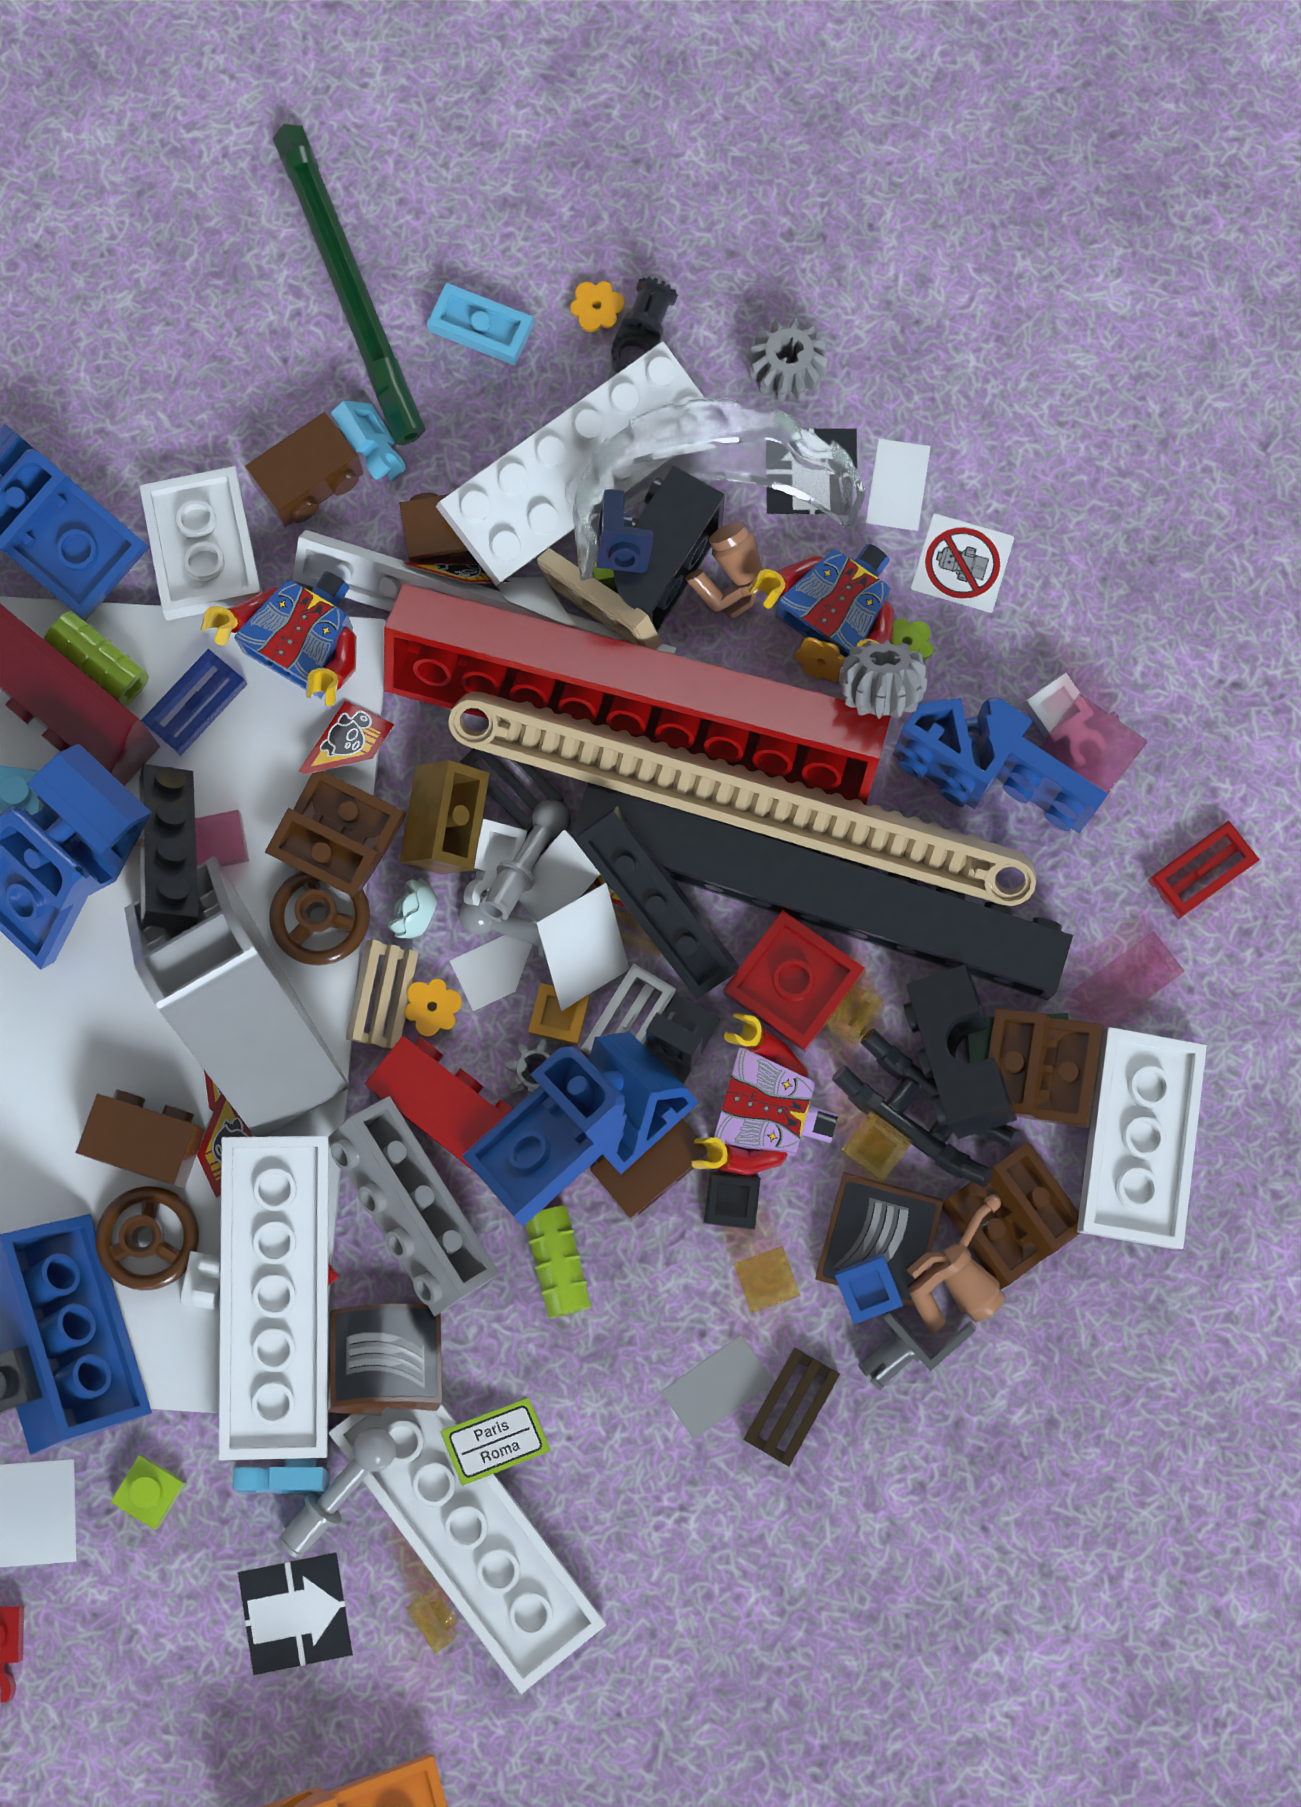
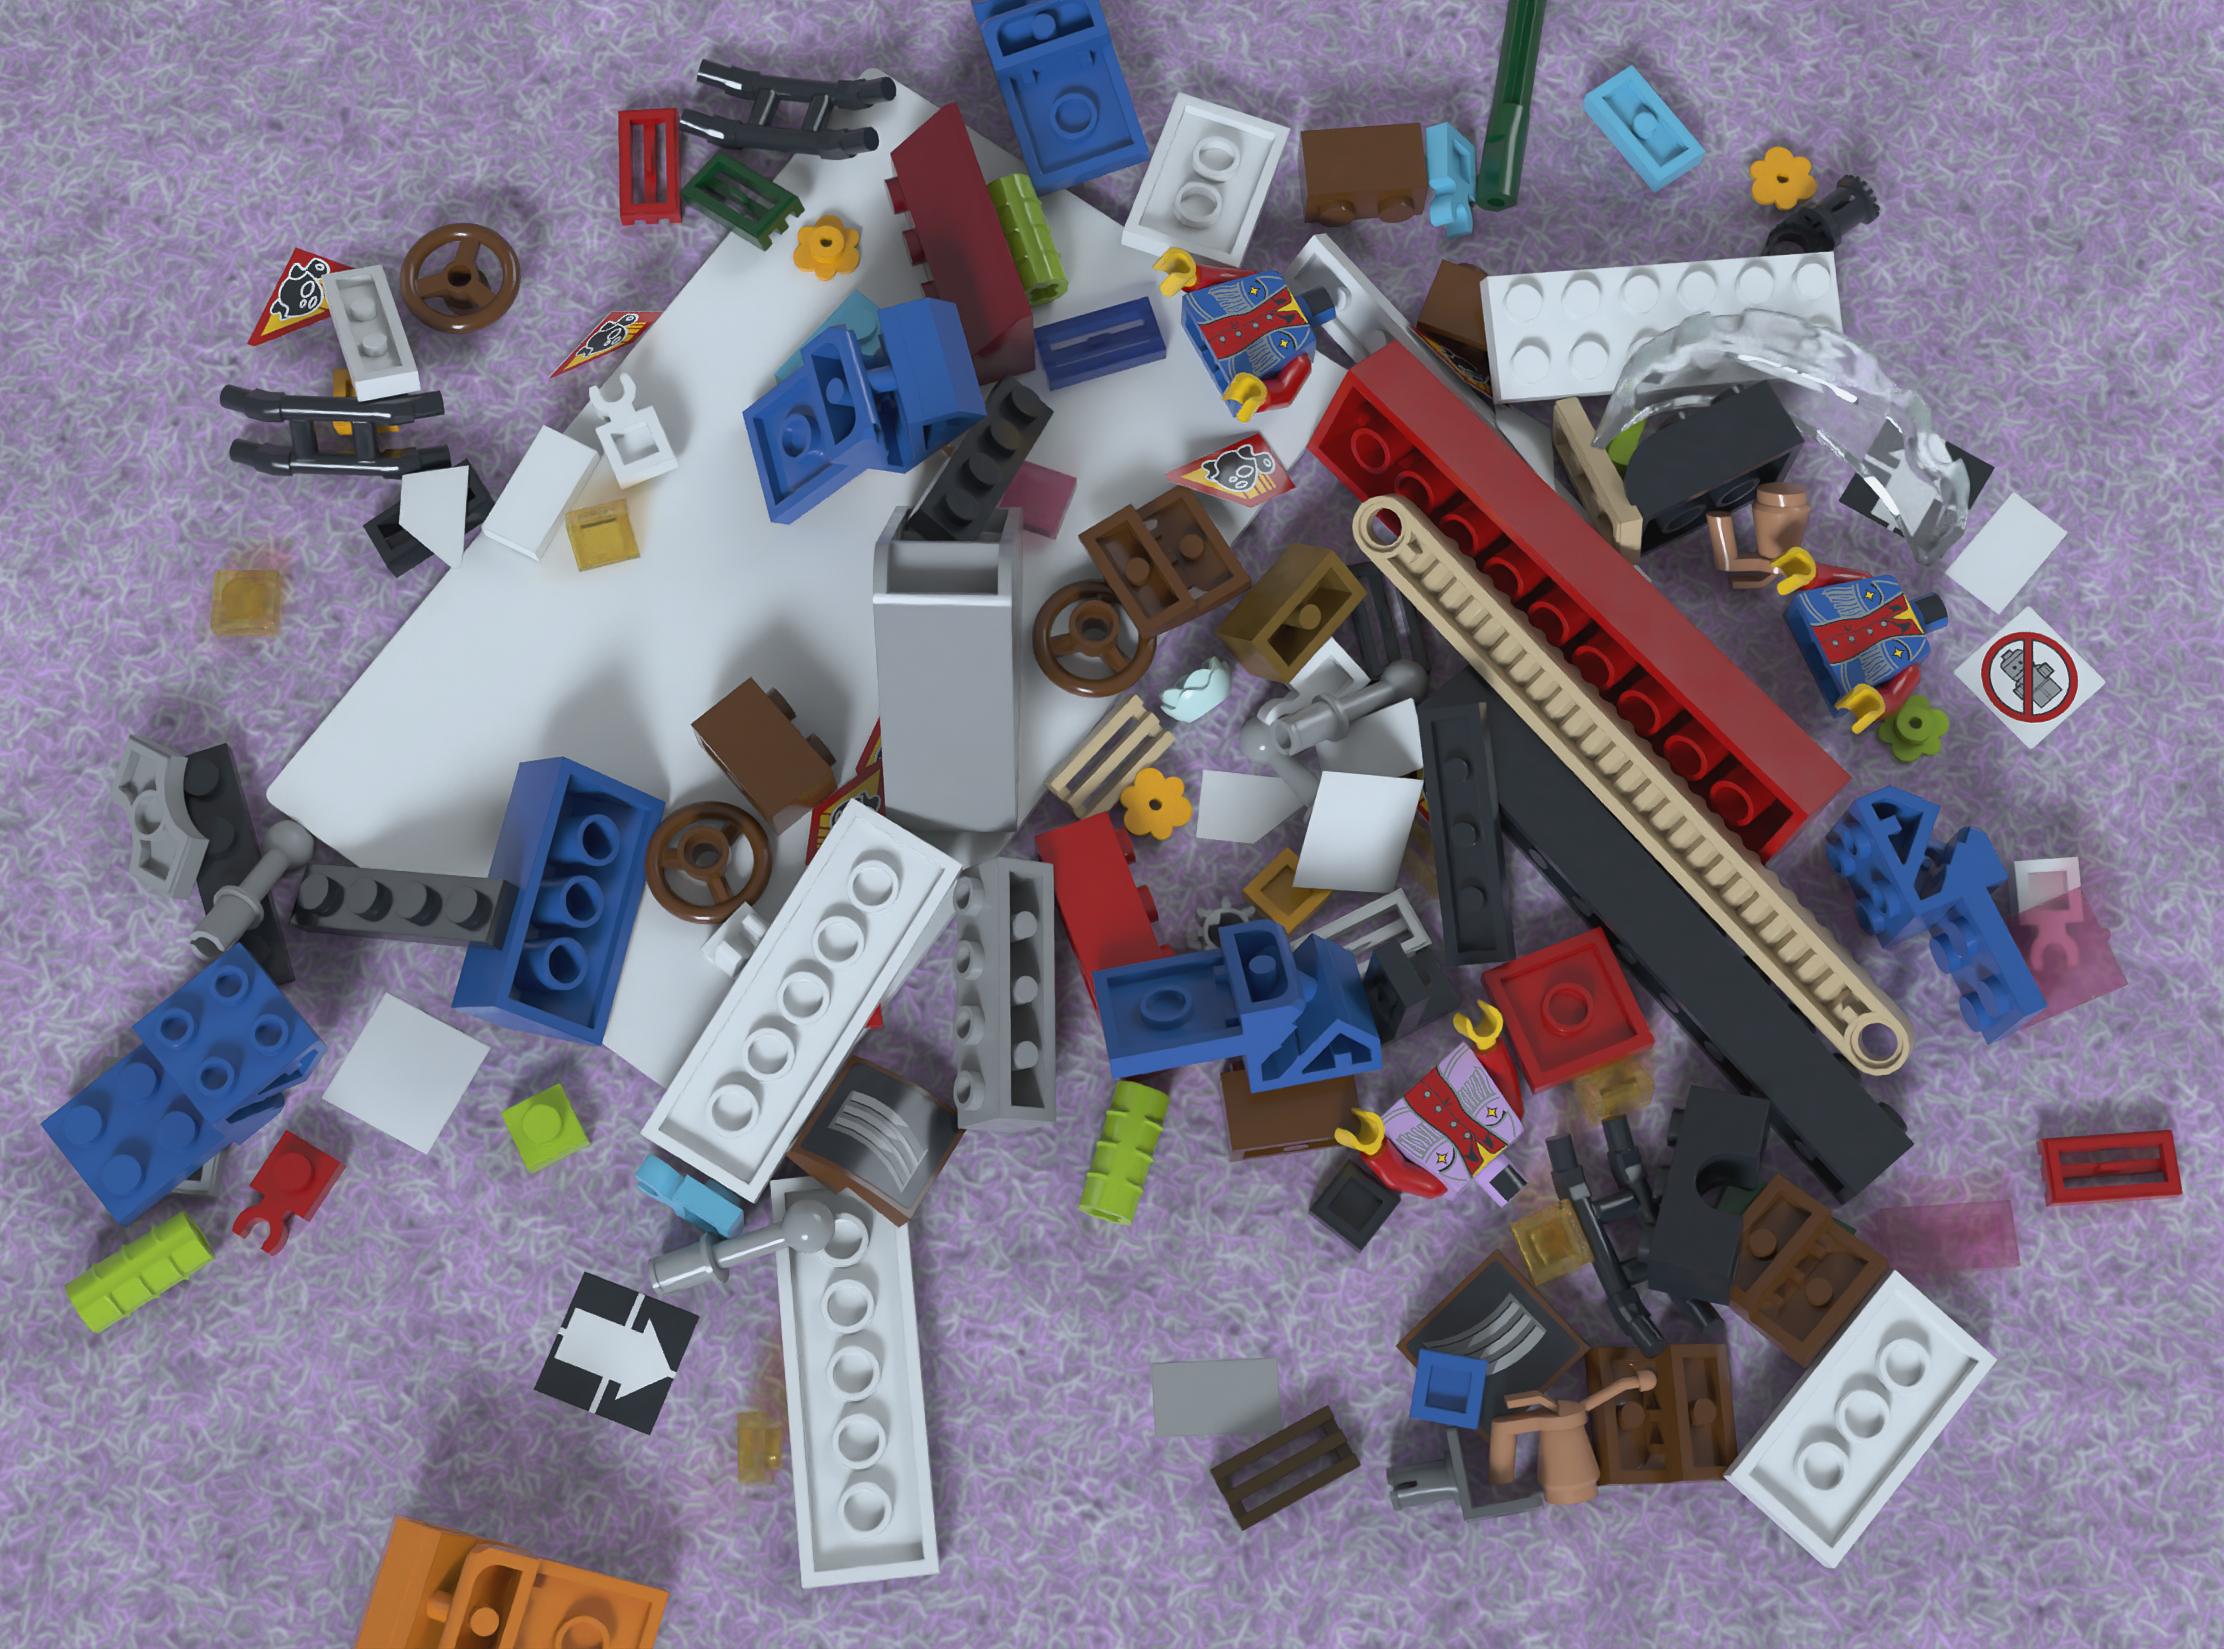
camera: 30 degrees right, 5 degrees down
sticker [440,1398,551,1486] -> none
dark blue bracket [596,488,654,573] -> none
clear yellow plate [733,1246,800,1314] -> none
light grey gear [748,317,829,403] -> none
light orange plant [795,638,846,682] -> none
light grey gear [839,640,928,719] -> none

